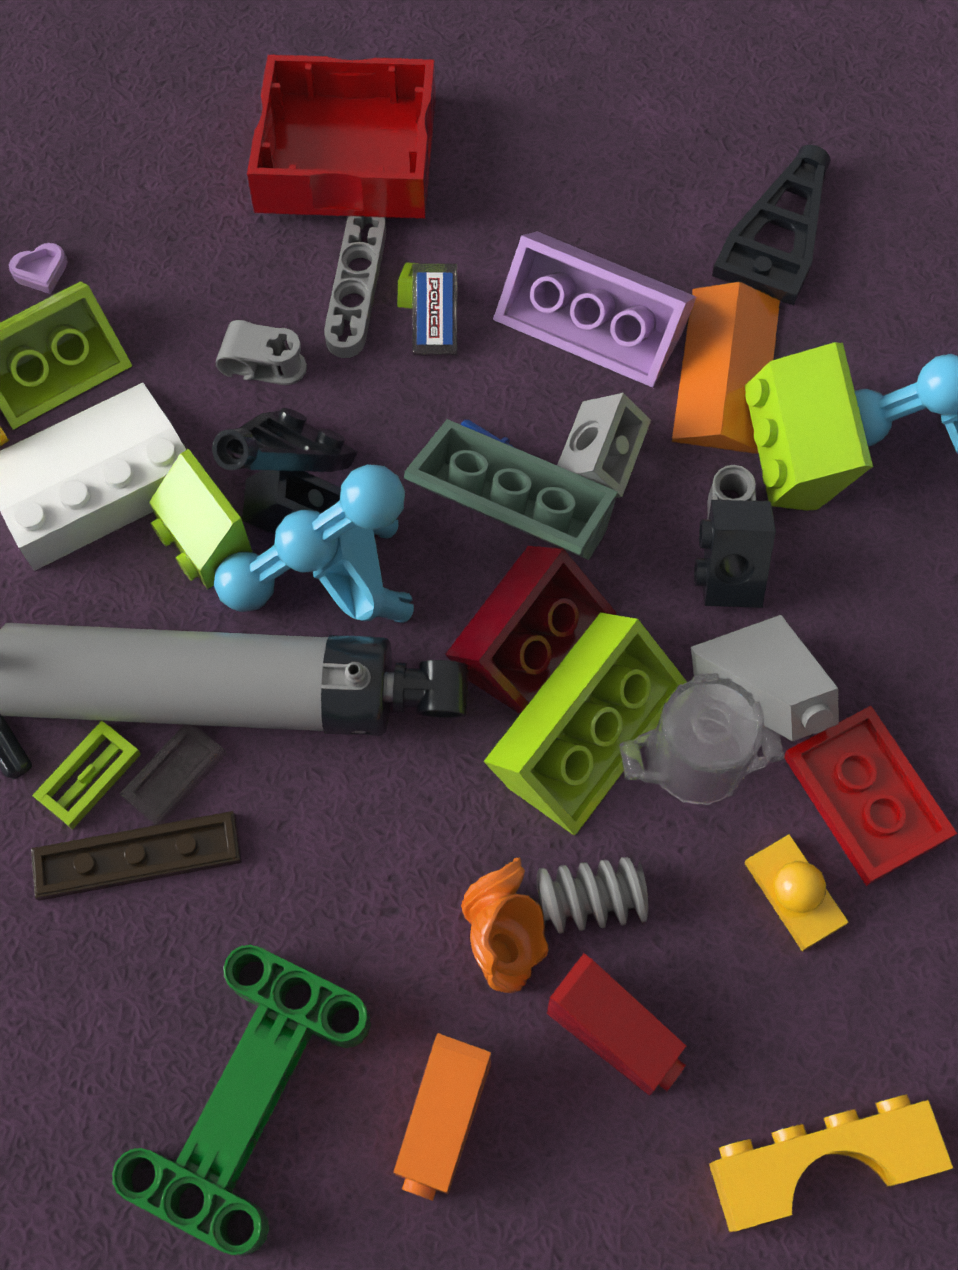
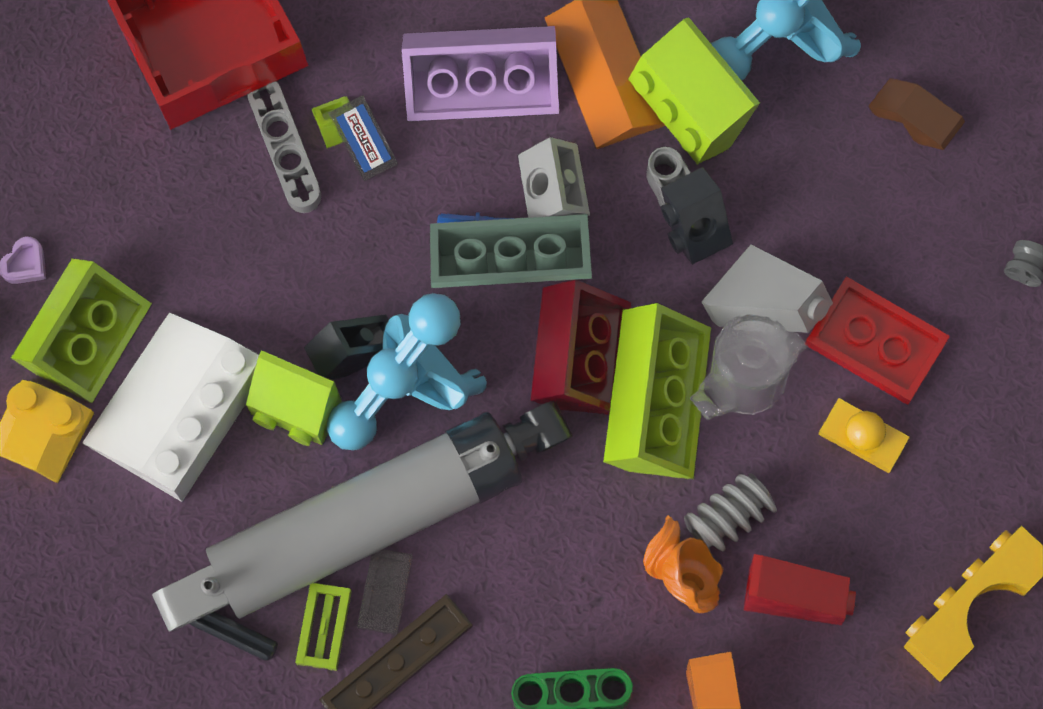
camera: 25 degrees left, 5 degrees up
black plate [212,408,358,472] -> none
light grey piece [215,320,307,385] -> none

